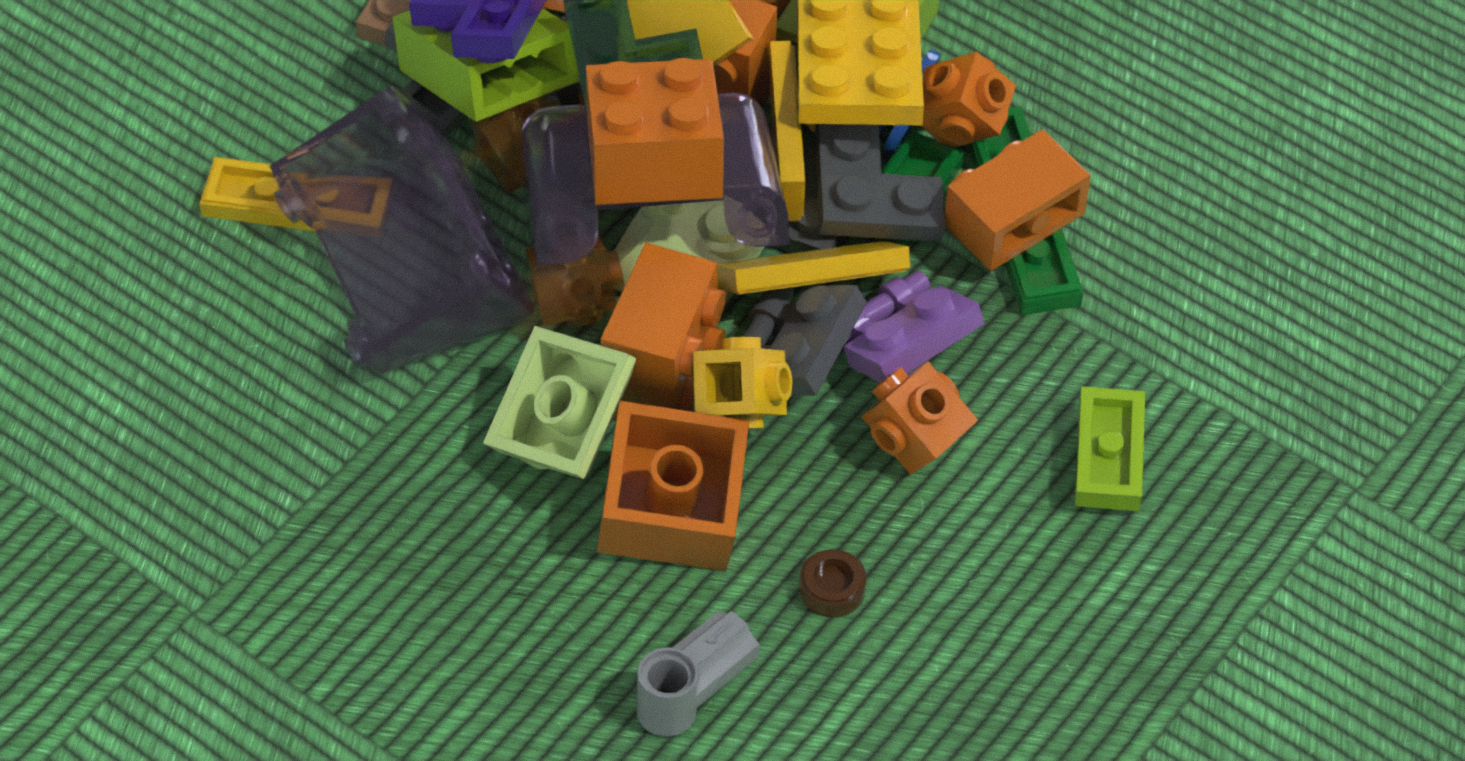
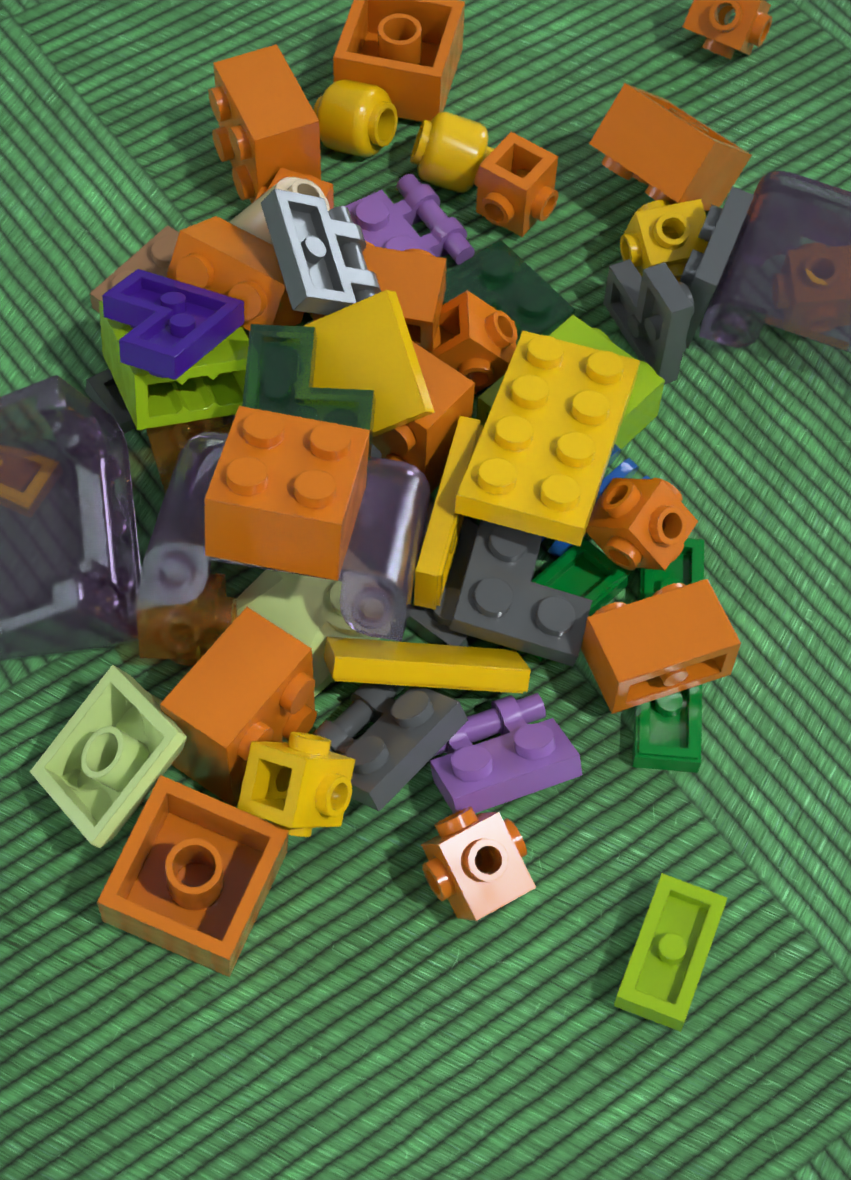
camera: 15 degrees right, 5 degrees up
light grey piece [636,611,760,737] -> none
reddish brown tile [800,549,866,618] -> none

